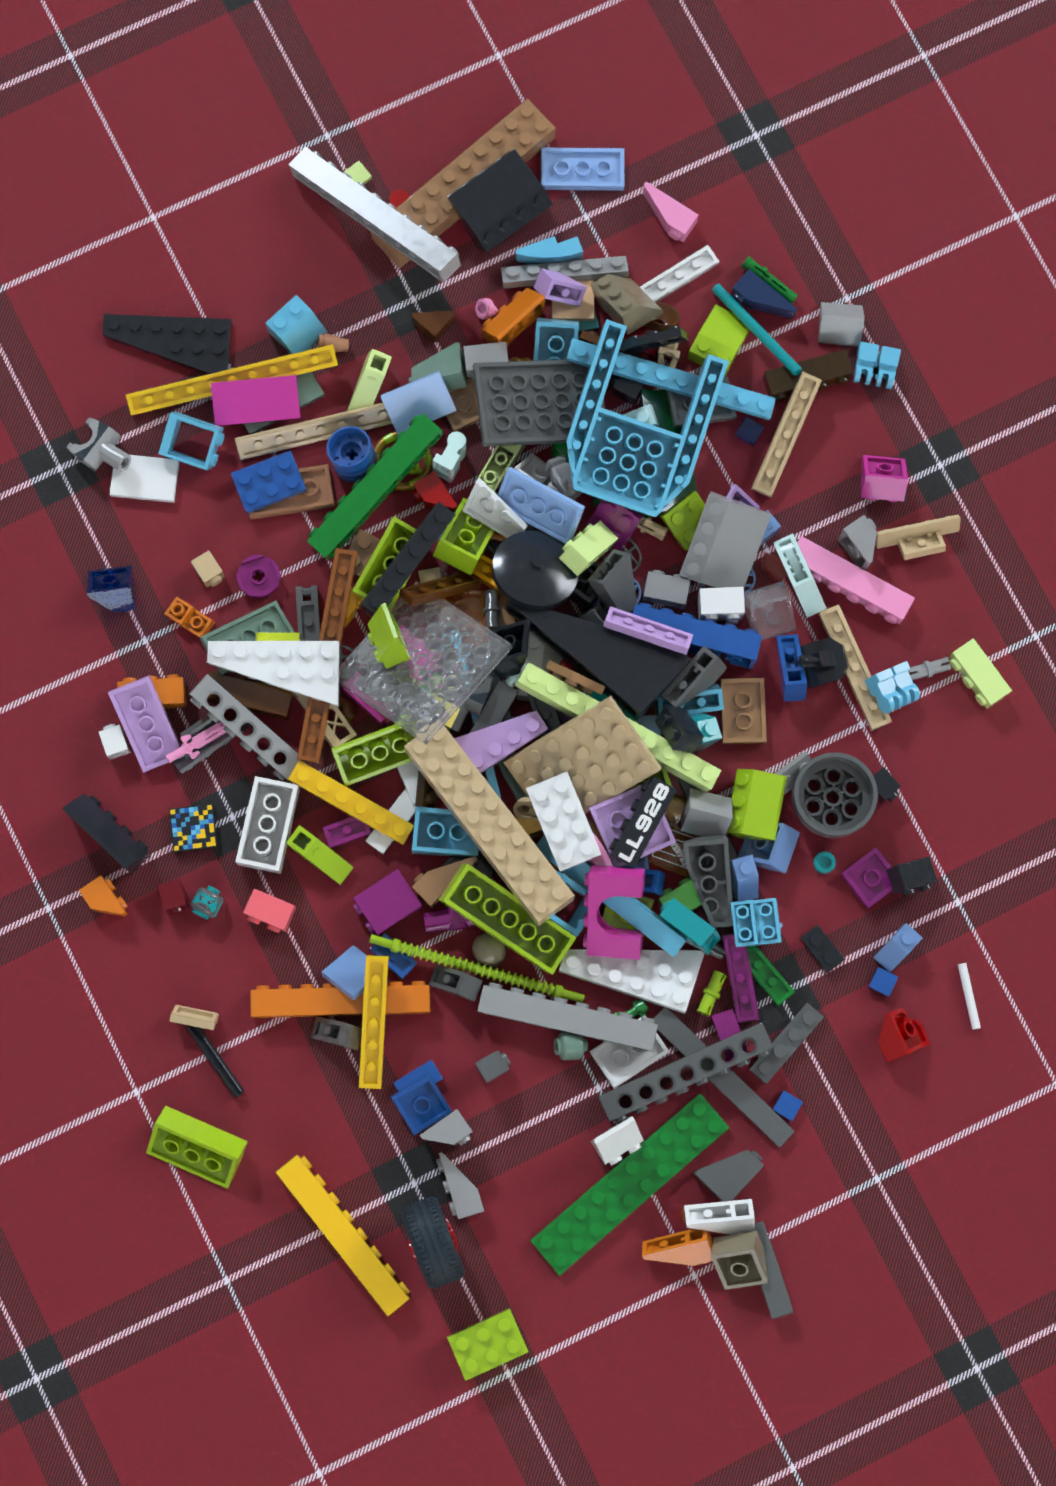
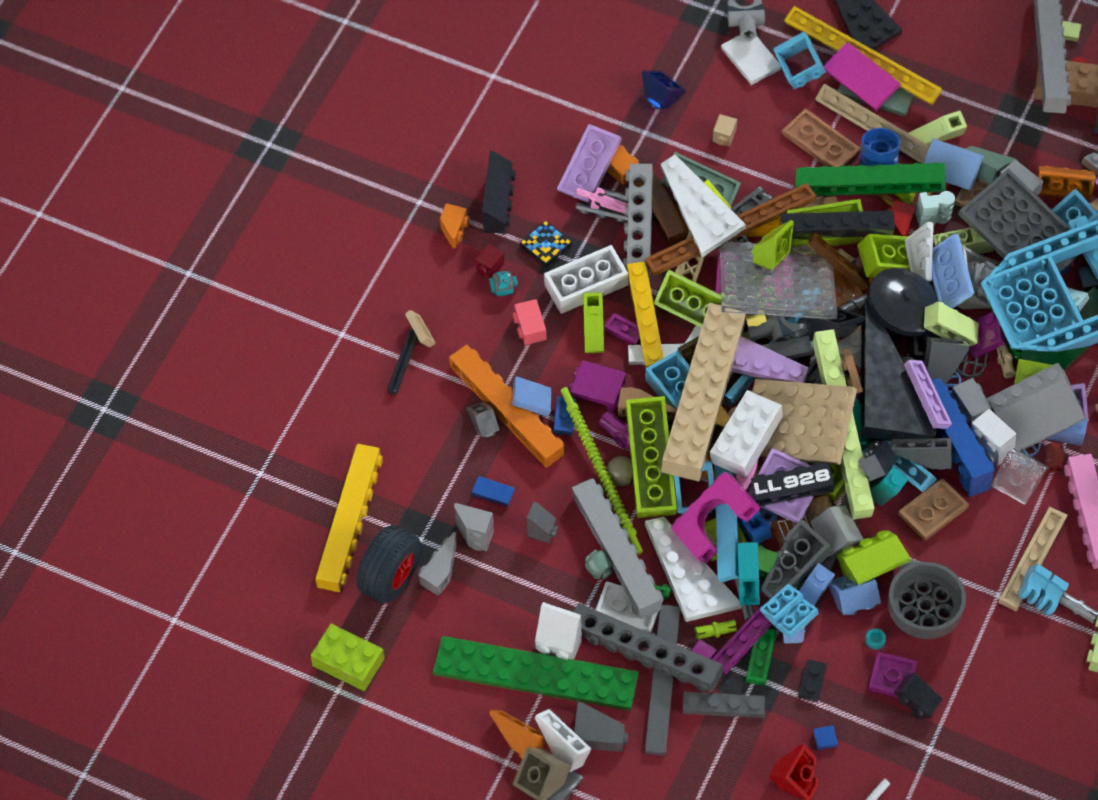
camera: 60 degrees right, 20 degrees down
white brick [99,724,131,760] -> none
lime slope [146,1106,248,1189] -> none
orange slope [164,597,215,638] -> none
blue plate [231,450,307,514] -> none
magenta plate [237,555,281,598] -> none
medium azure slope [266,295,327,354] -> none
nougat cone [318,333,349,352] -> none
reddish brown arm [339,694,356,724] -> none
yellow plate [359,955,389,1089] -> none
blue tile [391,1074,452,1136] -> none
reddish brown slope [412,311,455,343] -> none
dark grey slope [428,964,483,1002] -> none
bright pink tile [475,298,498,320] -> none
blue tile [772,1090,803,1121] -> none
light aqua arch [773,534,827,618] -> none
blue slope [776,634,807,702] -> none
black piece [797,638,849,688] -> none
black brick [873,767,901,804] -> none
medium blue slope [873,923,922,972] -> none

